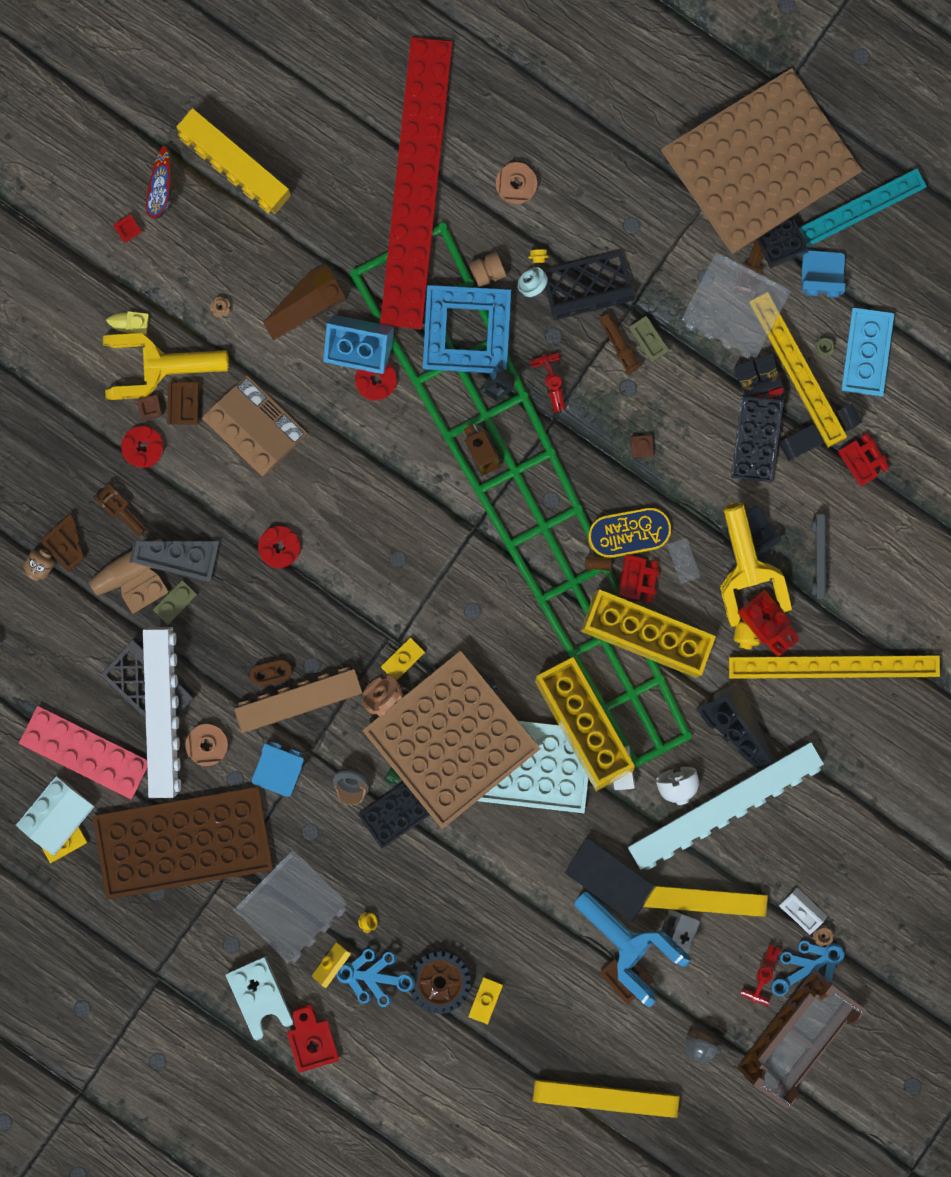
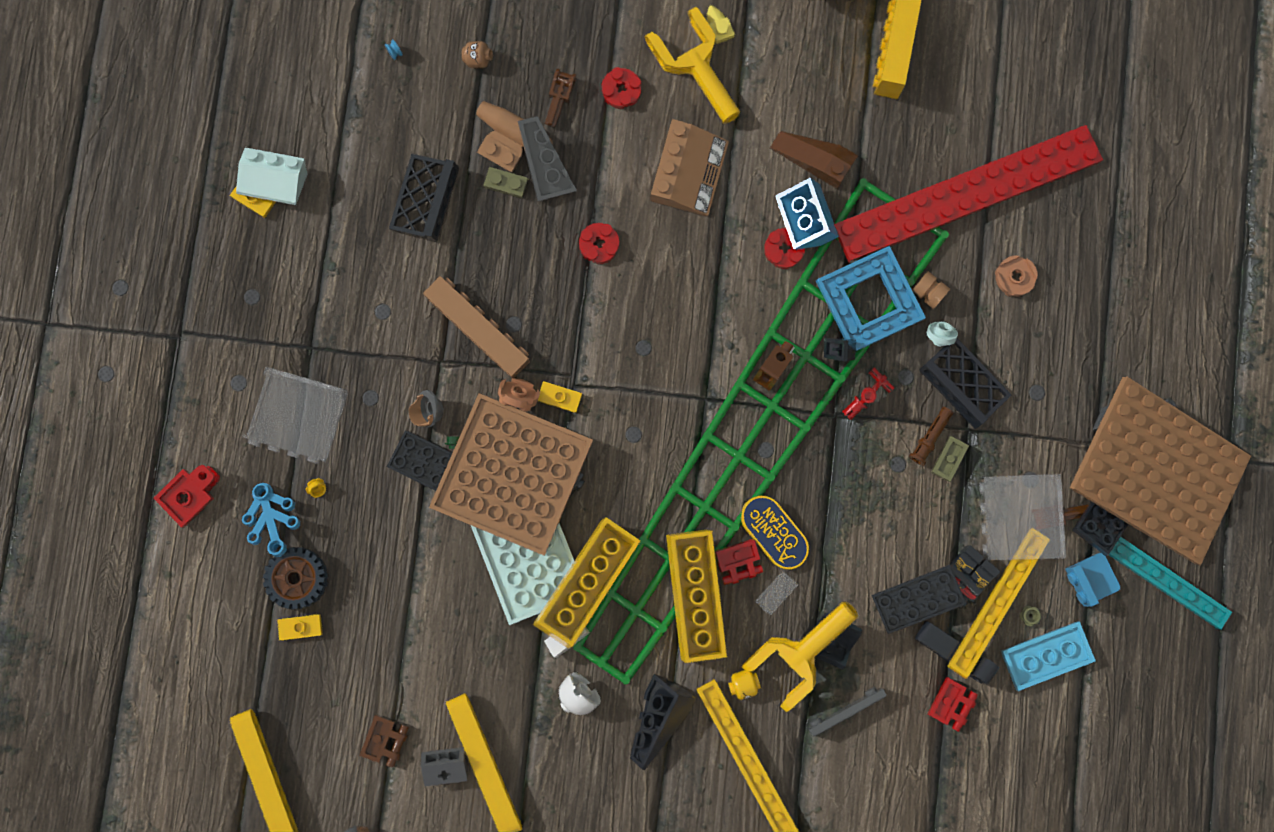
camera: 55 degrees right, 5 degrees down
coral plate [19,706,148,800] -> none
reddish brown wing [40,514,85,572] -> none
reddish brown plate [92,787,273,899] -> none
copper plate [137,395,162,421] -> none
white brick [143,627,181,798] -> none
reddish brown plate [167,382,199,425] -> none
nougat plate [185,724,228,766] -> none
medium nougat plate [210,297,230,317] -> none
light aqua brick [226,956,293,1041] -> none
reddish brown plate [250,660,292,686] -> none
dark azure bracket [252,741,305,797] -> none
yellow plate [312,942,350,988] -> none
yellow plate [528,250,549,263] -> none
black tile [565,838,656,921] -> none
dark azure piece [574,891,691,1007] -> none
reddish brown pin [584,555,611,571] -> none
light aqua brick [627,742,824,871] -> none
copper plate [631,435,654,458] -> none
red plate [737,590,799,656] -> none

